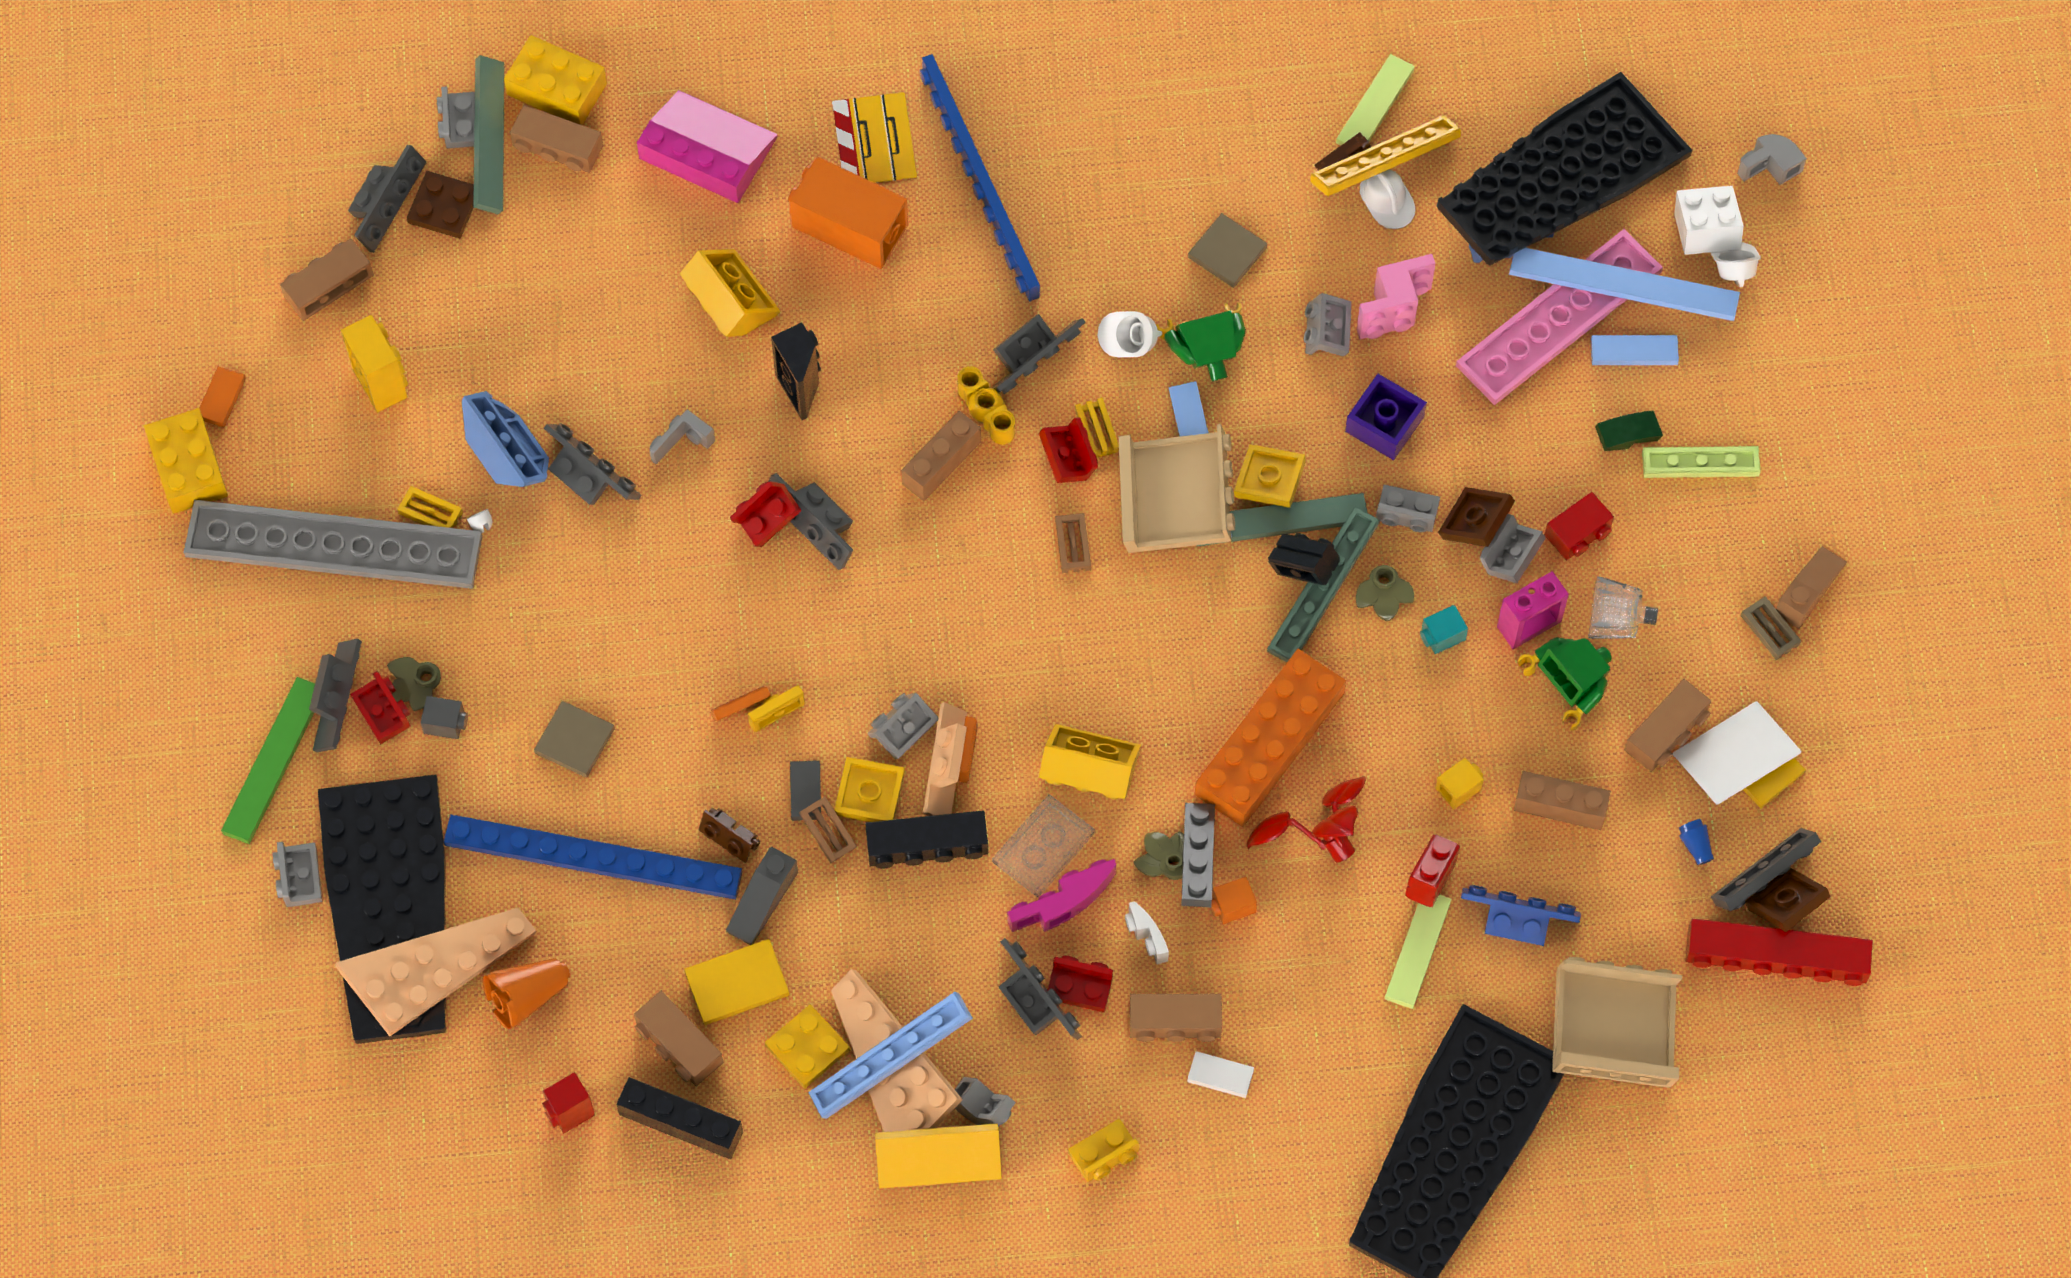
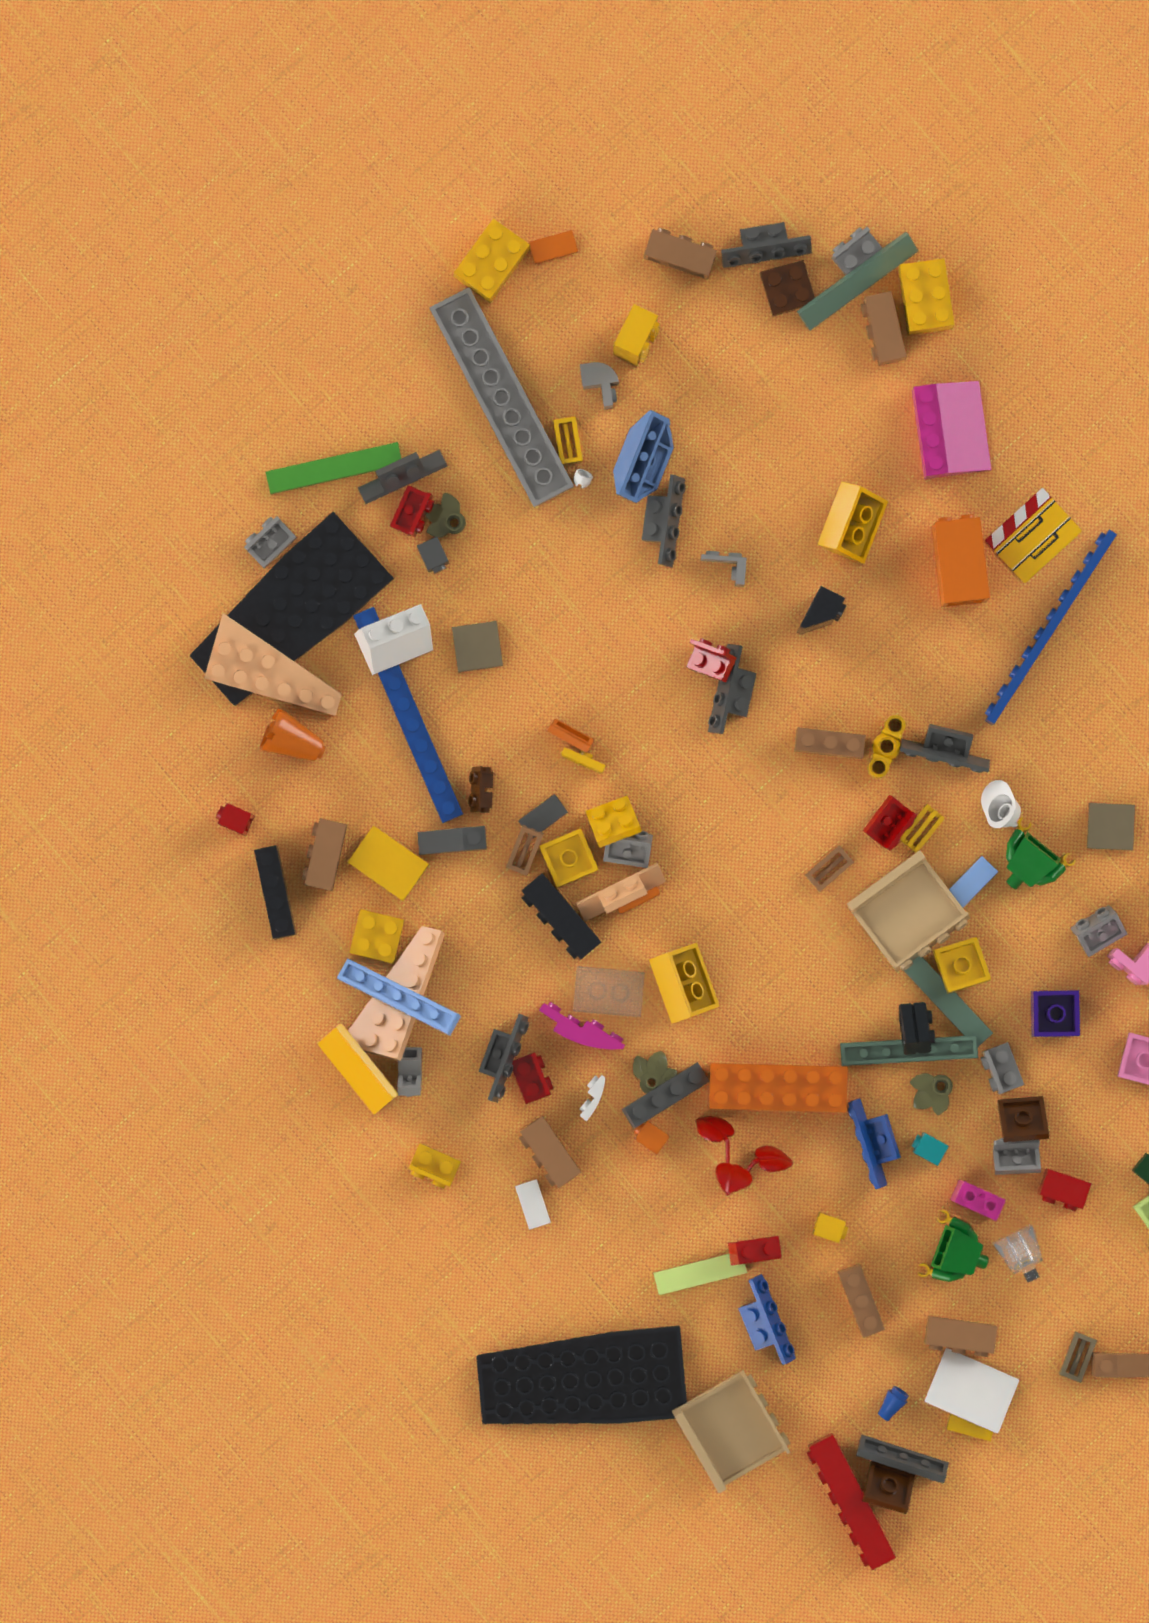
camera: 55 degrees right, 20 degrees up
none -> white slope [354,604,433,675]
none -> light grey brick [580,362,619,409]
none -> yellow plate [585,795,642,848]
none -> blue bracket [848,1098,901,1189]

